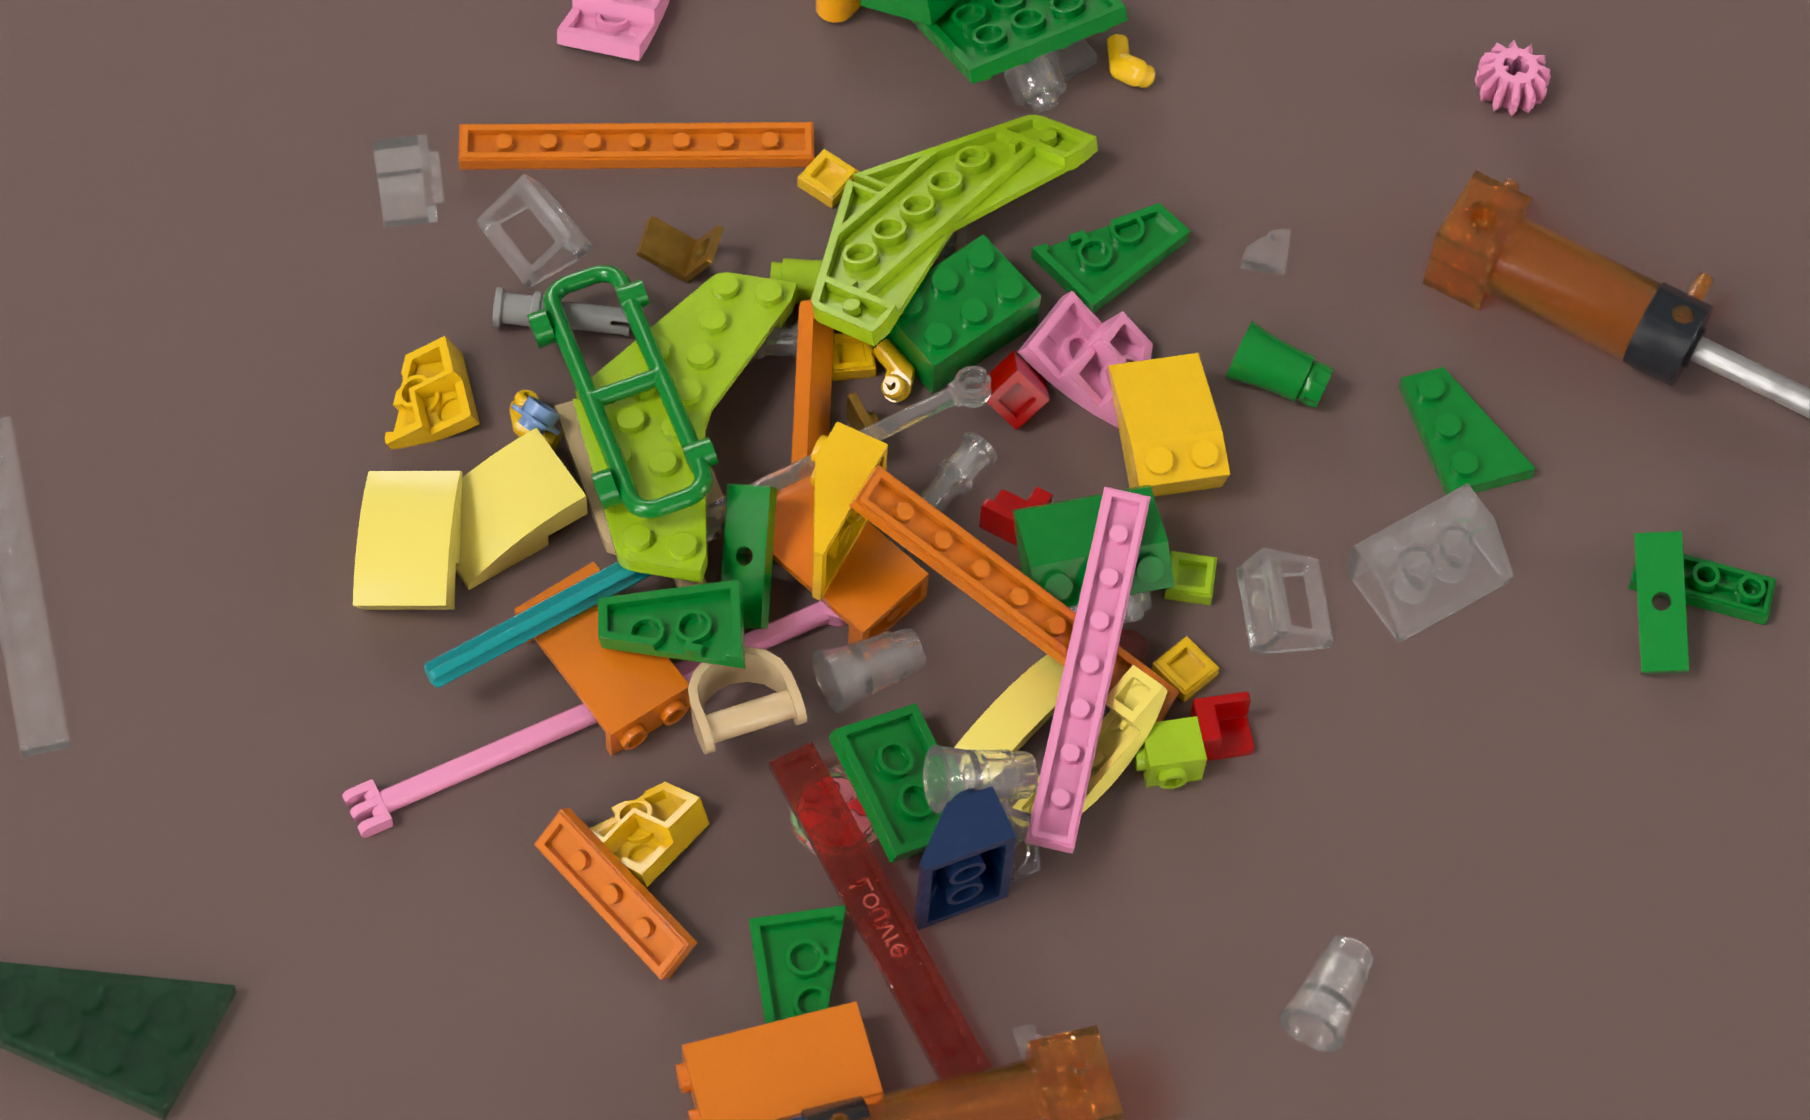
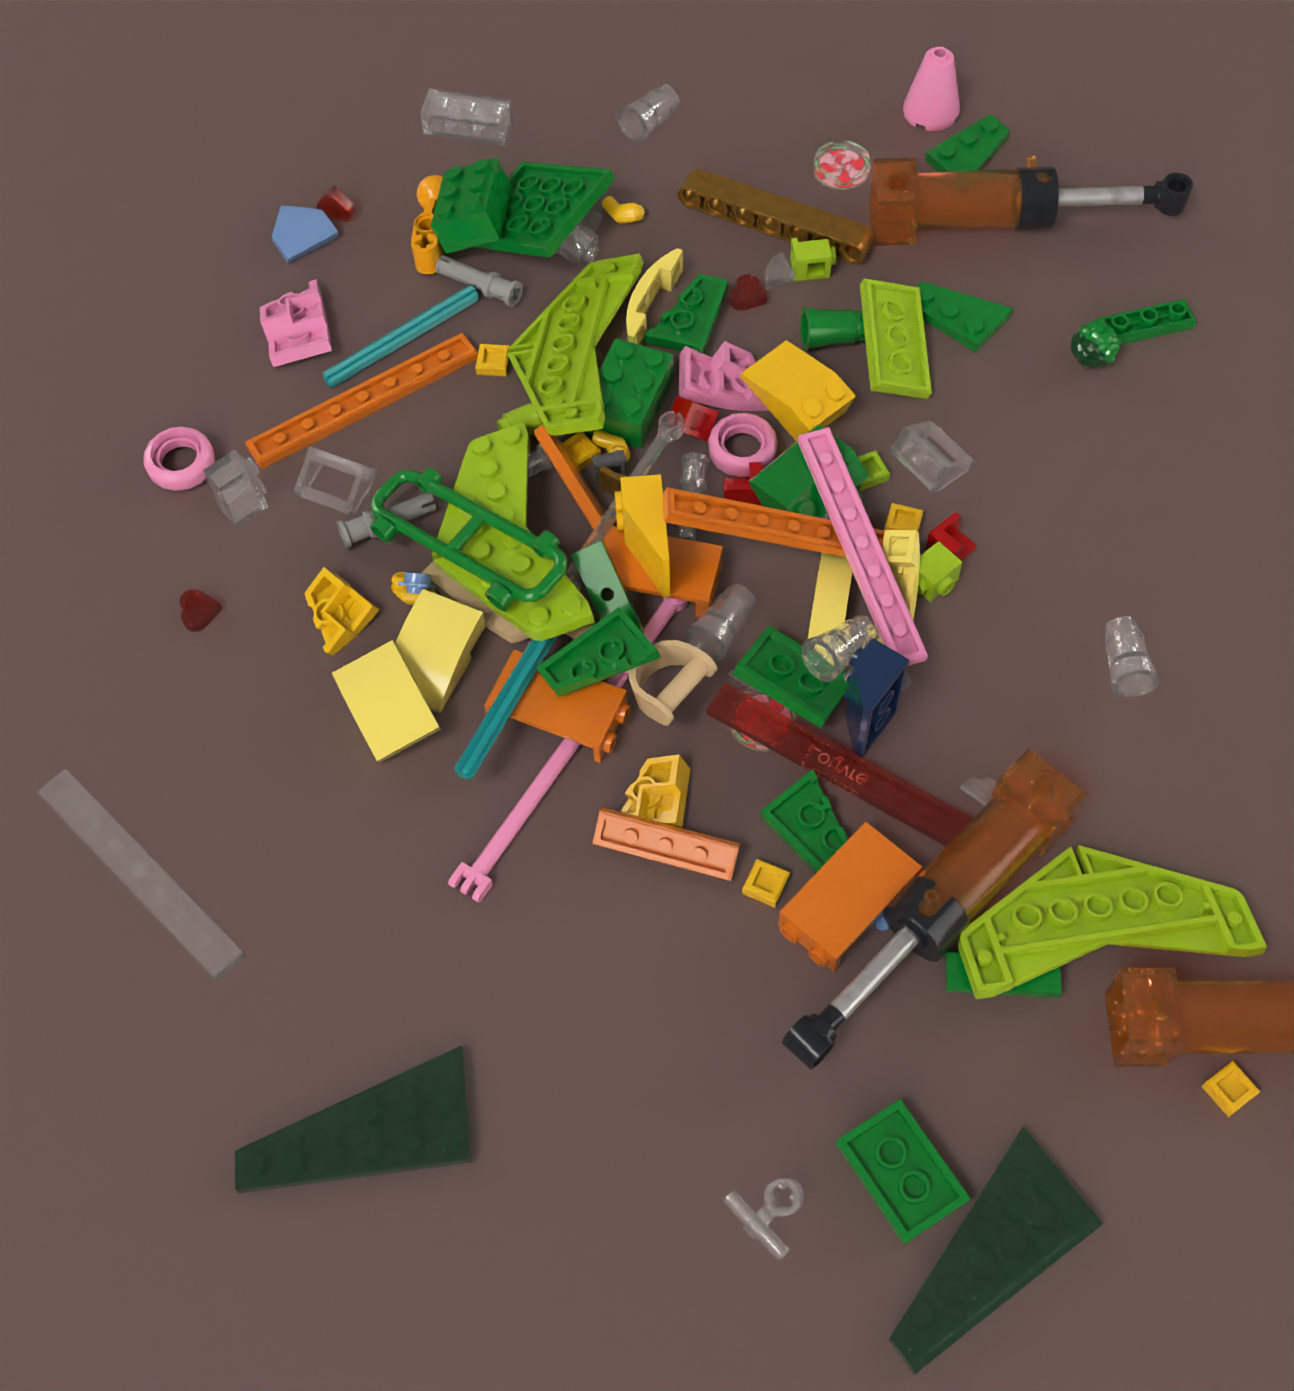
camera: 25 degrees left, 0 degrees up
pearl gold bracket [636,216,724,283] -> none
clear slope [1346,483,1514,643] -> none
bright pink gear [1475,40,1551,117] -> none
green tile [1634,531,1689,674] -> none
none -> bright pink wheel [144,426,215,491]
none -> clear red tile [179,589,222,632]
none -> teal axle [322,285,479,388]
none -> light grey pin [435,255,523,308]
none -> dark grey tile [592,450,627,485]
none -> light yellow slope [626,248,683,345]
none -> pearl gold beam [677,168,875,264]
none -> bright pink wheel [708,413,778,478]
none -> clear red tile [729,274,767,311]
none -> yellow tile [742,859,790,908]
none -> lime brick [790,238,836,282]
none -> clear tile [813,140,871,190]
none -> lime tile [860,278,932,399]
none -> bright pink cone [903,47,960,131]
none -> green wing [925,114,1010,194]
none -> piece [1070,318,1122,368]

